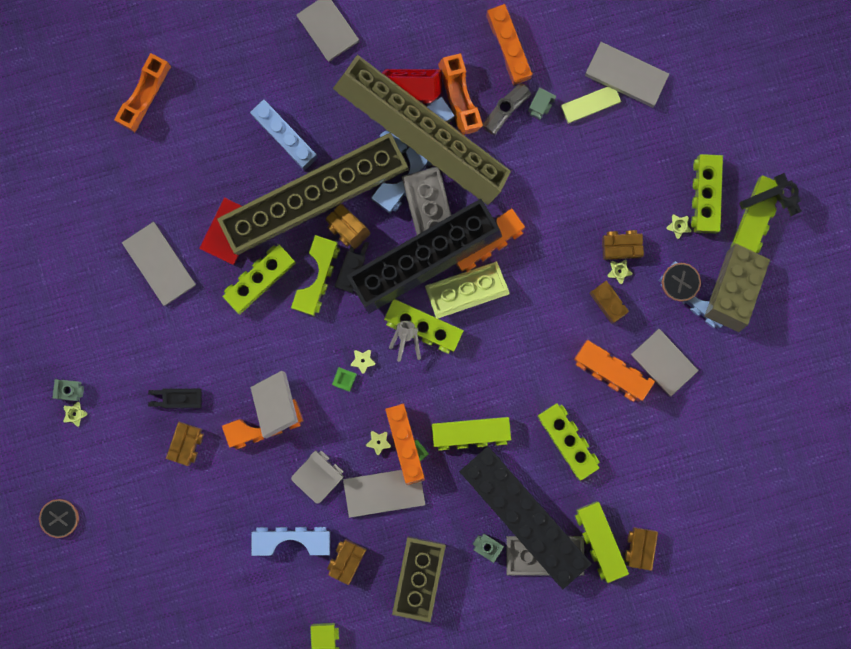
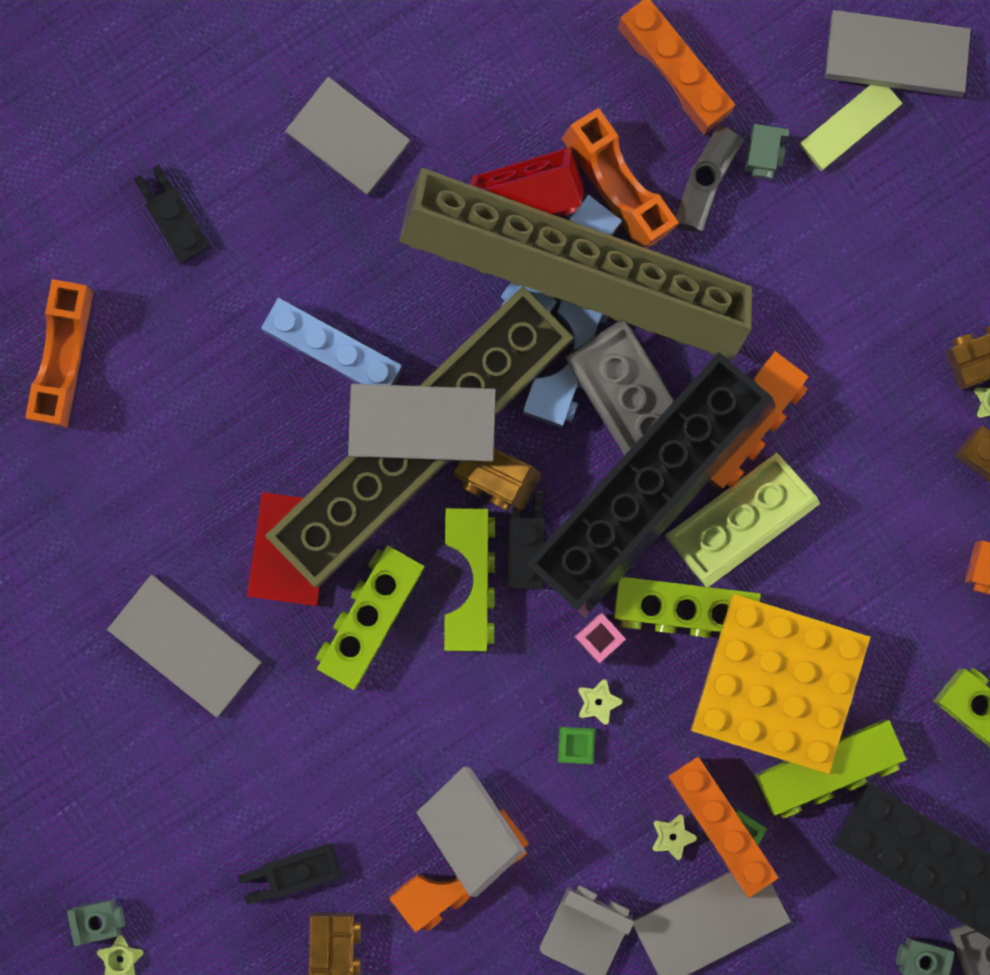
camera: 20 degrees left, 0 degrees up
light grey plant [389,321,421,362] -> none
none -> black hinge [134,164,211,265]
none -> light grey tile [348,384,496,462]
none -> bright pink brick [574,613,626,663]
none -> yellow plate [690,594,870,774]

